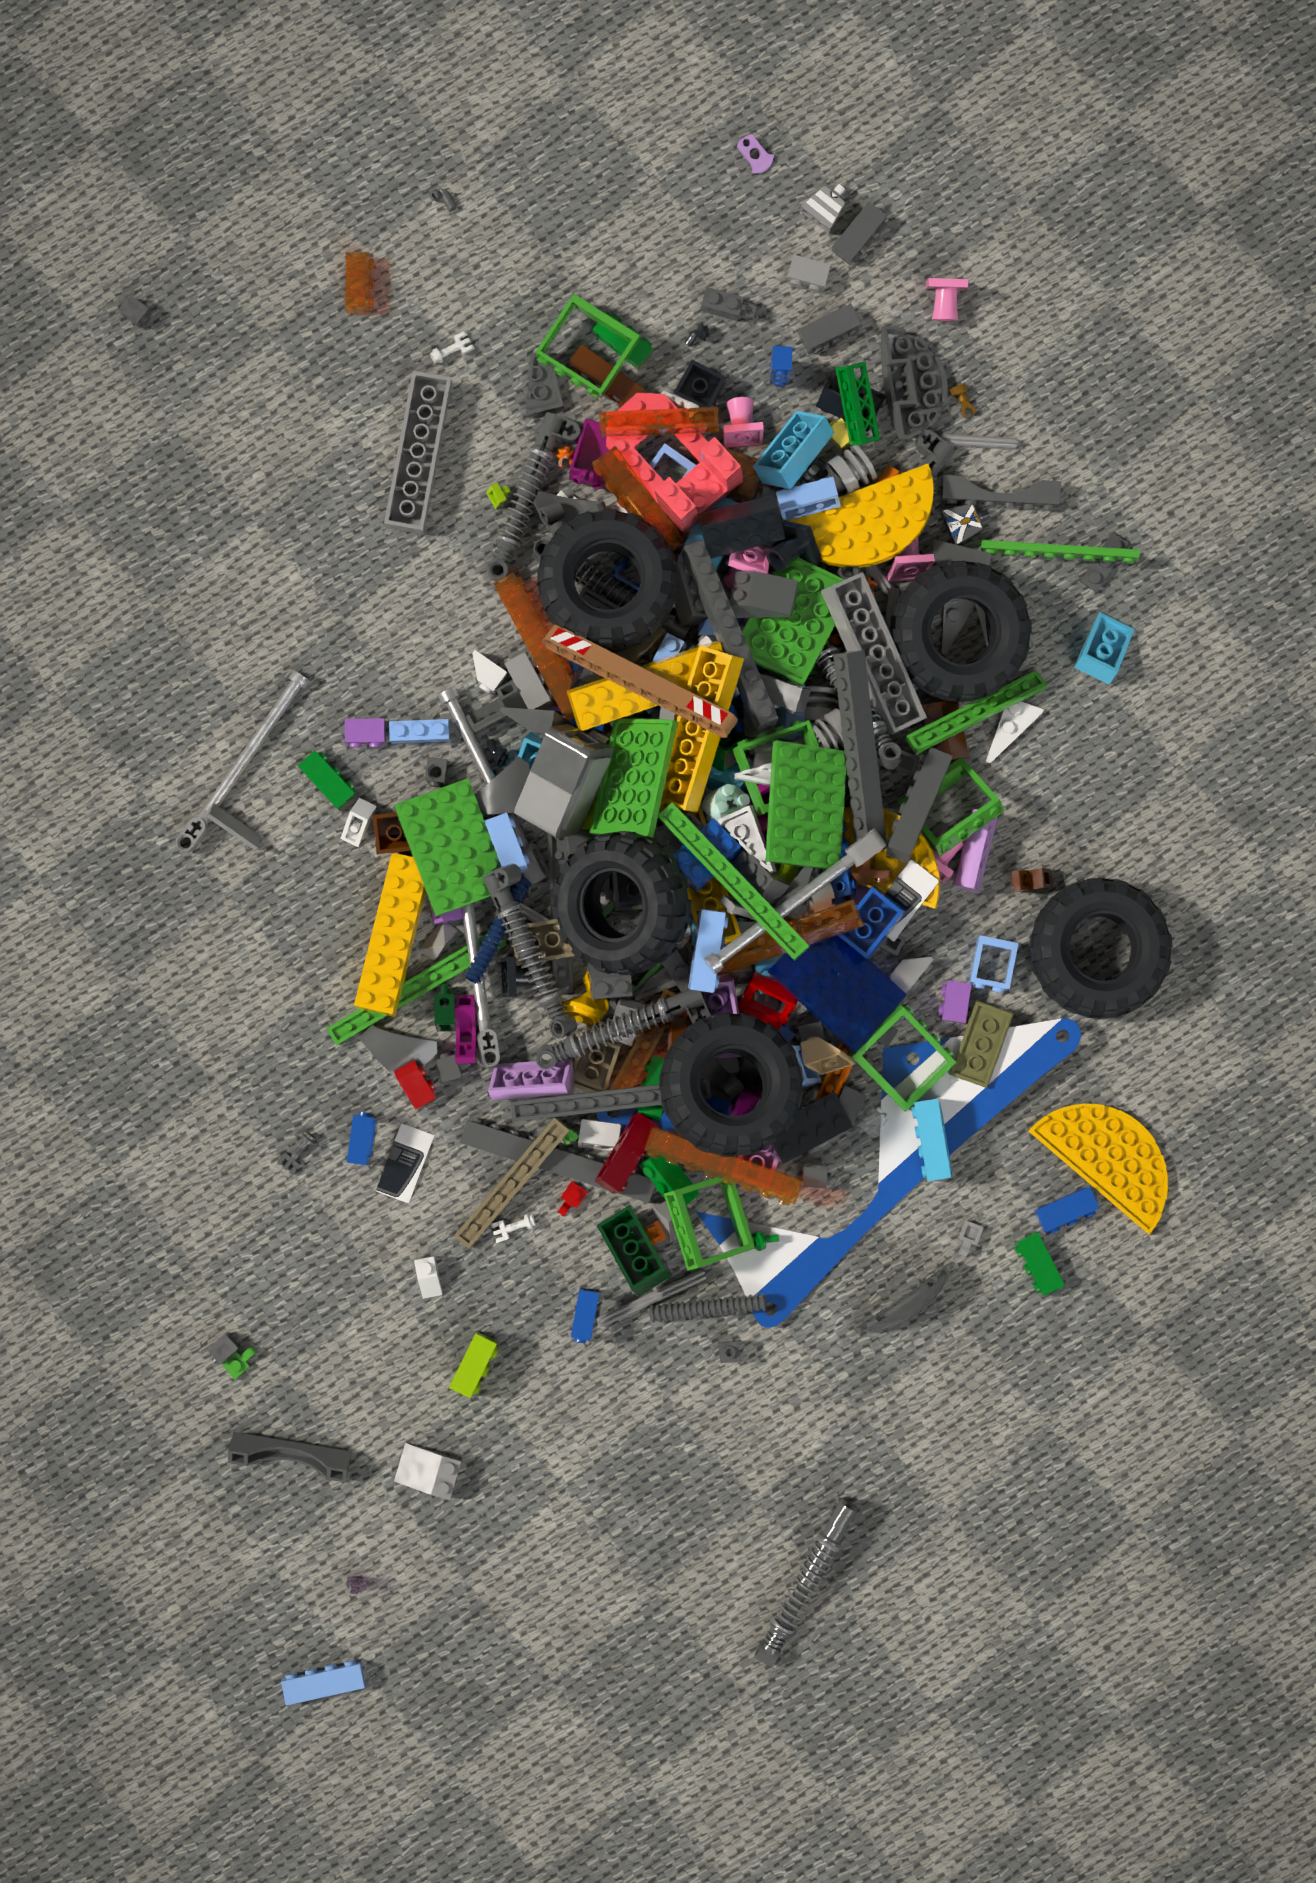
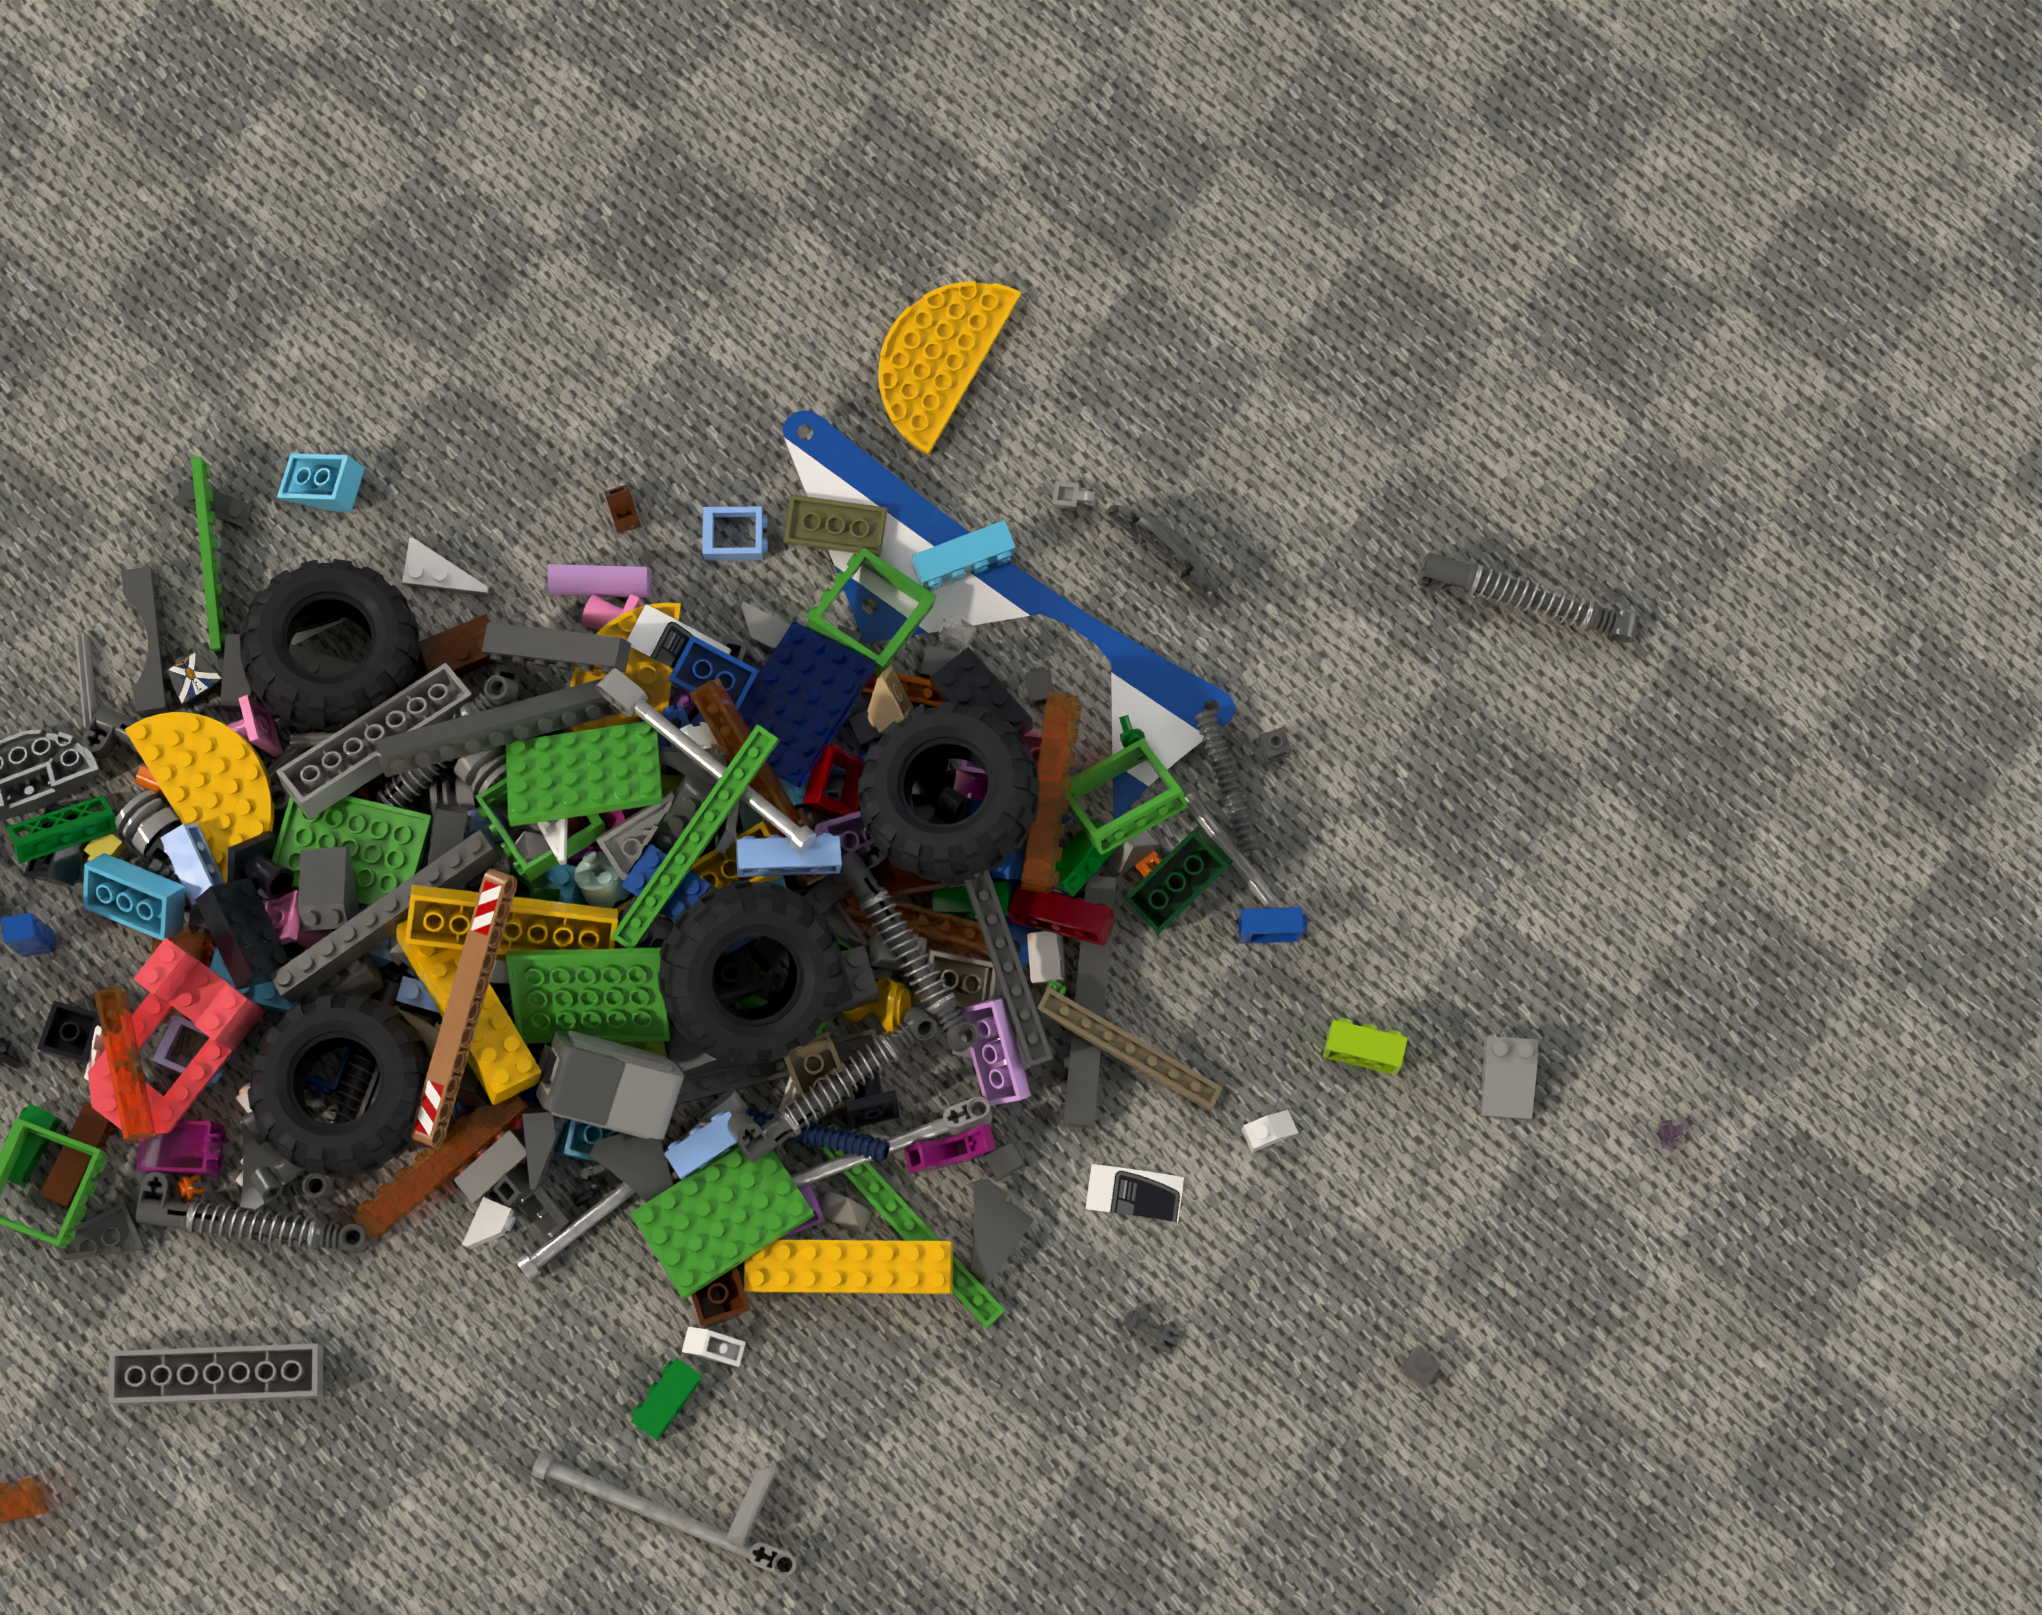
camera: 100 degrees left, 10 degrees down
bright green plate [222,1346,257,1379] -> none
dark grey arch [228,1432,351,1483] -> none
light blue brick [281,1659,366,1706] -> none
medium lavender brick [345,718,386,748] -> none
blue window [347,1112,376,1165] -> none
light blue brick [389,719,450,744] -> none
red brick [394,1060,436,1110] -> none
dark grey brick [425,757,448,787] -> none
white hinge [430,331,475,364] -> none
dark green torso [434,984,456,1032] -> none
lime tile [486,483,511,509] -> none
white hinge [490,1214,536,1243] -> none
red plate [558,1181,588,1217] -> none
clear orange brick [592,446,685,551] -> none
bright pink plant [723,397,764,448] -> none
reddish brown brick [850,855,893,886] -> none
bright green window [898,757,1005,857] -> none
bright green plate [905,670,1047,755] -> none
medium lavender brick [938,980,971,1024] -> none
pearl gold piece [949,383,975,418] -> none
green brick [1014,1231,1065,1296] -> none
black tyre [1029,877,1173,1019] -> none
blue brick [1034,1186,1100,1234] -> none

